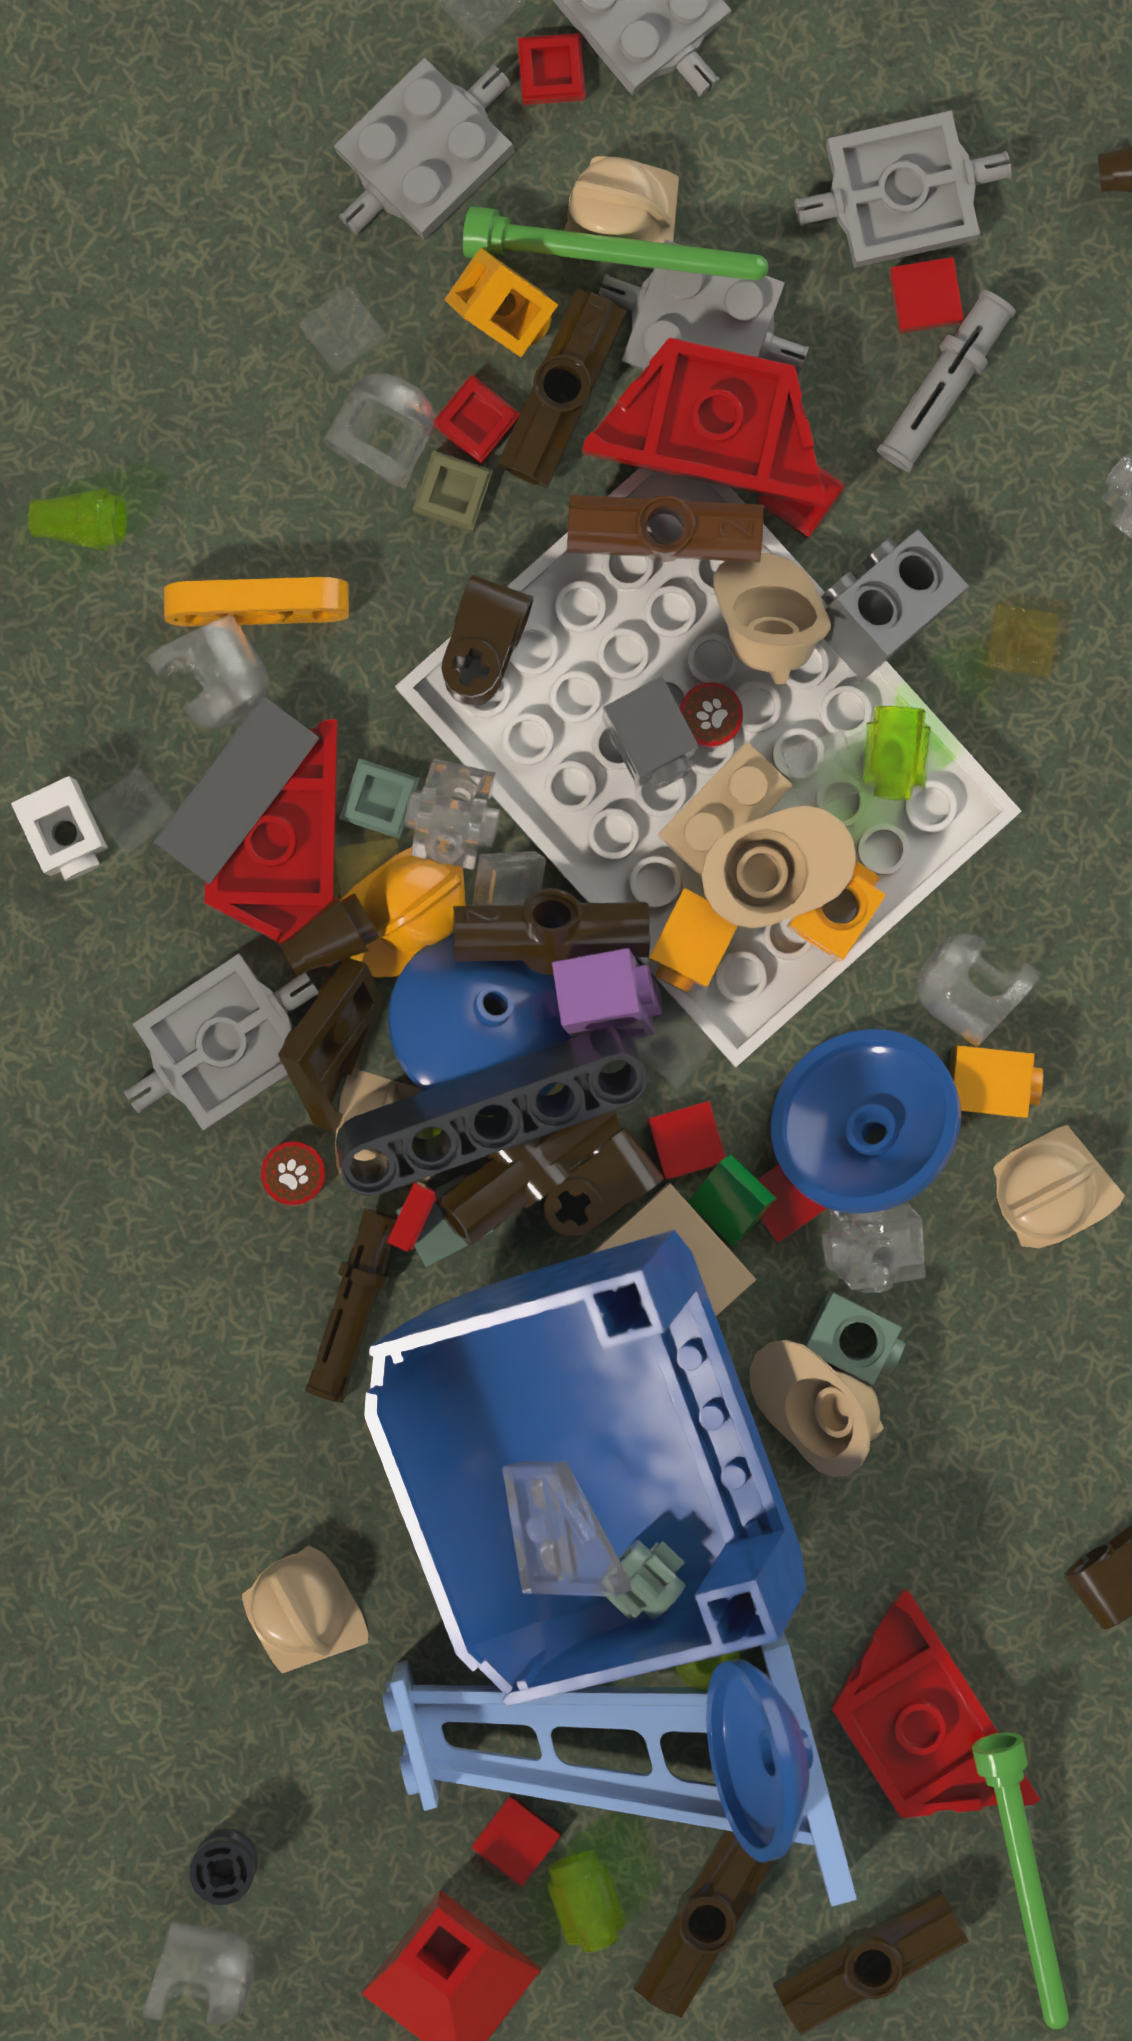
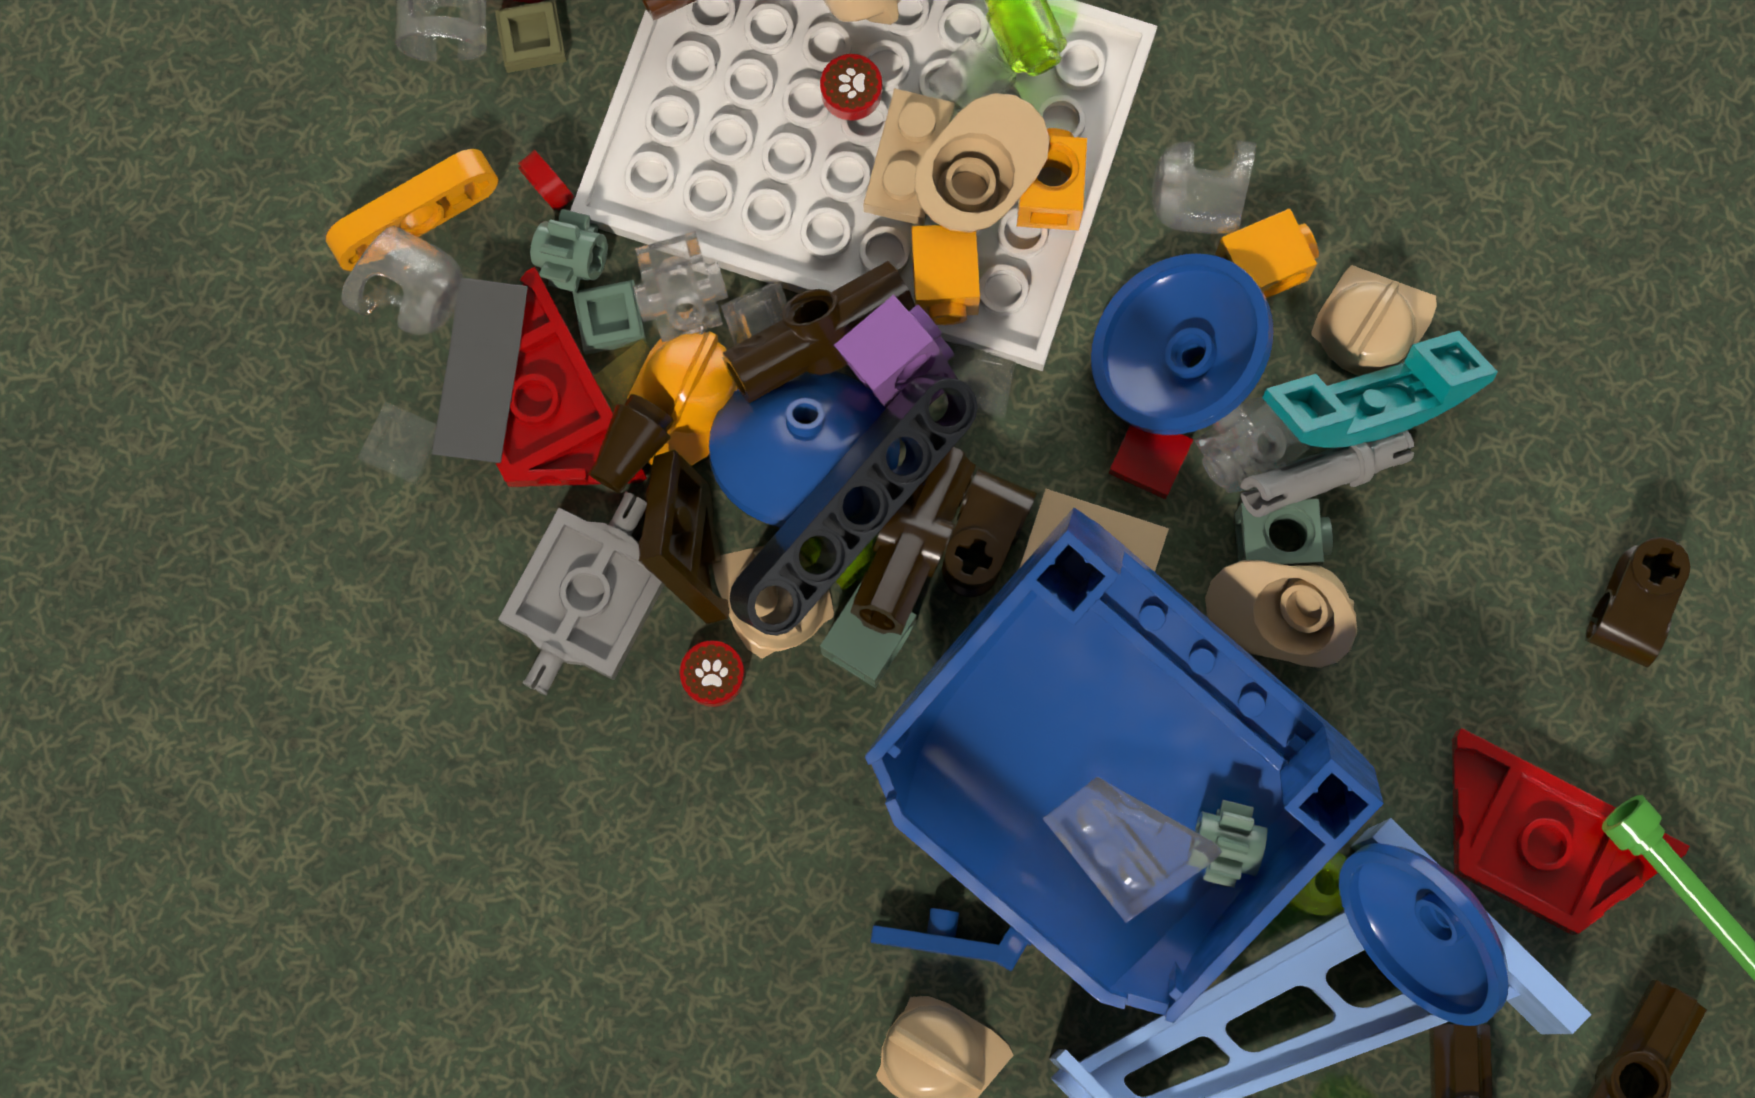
camera: 25 degrees left, 10 degrees down
white brick [11,776,108,881] -> none
clear neon green cone [28,488,127,552] -> none
dark brown pin [305,1208,397,1403] -> none
red tile [387,1181,438,1252] -> none
dark brown piece [441,575,534,706] -> none
dark grey brick [602,676,699,791] -> none
red tile [648,1101,726,1180] -> none
green tile [688,1154,776,1246] -> none
none -> red tile [518,150,575,211]
none -> sand green gear [530,209,608,292]
none -> blue piece [871,908,1031,971]
none -> light grey pin [1241,430,1414,517]
none -> teal slope [1262,331,1498,448]

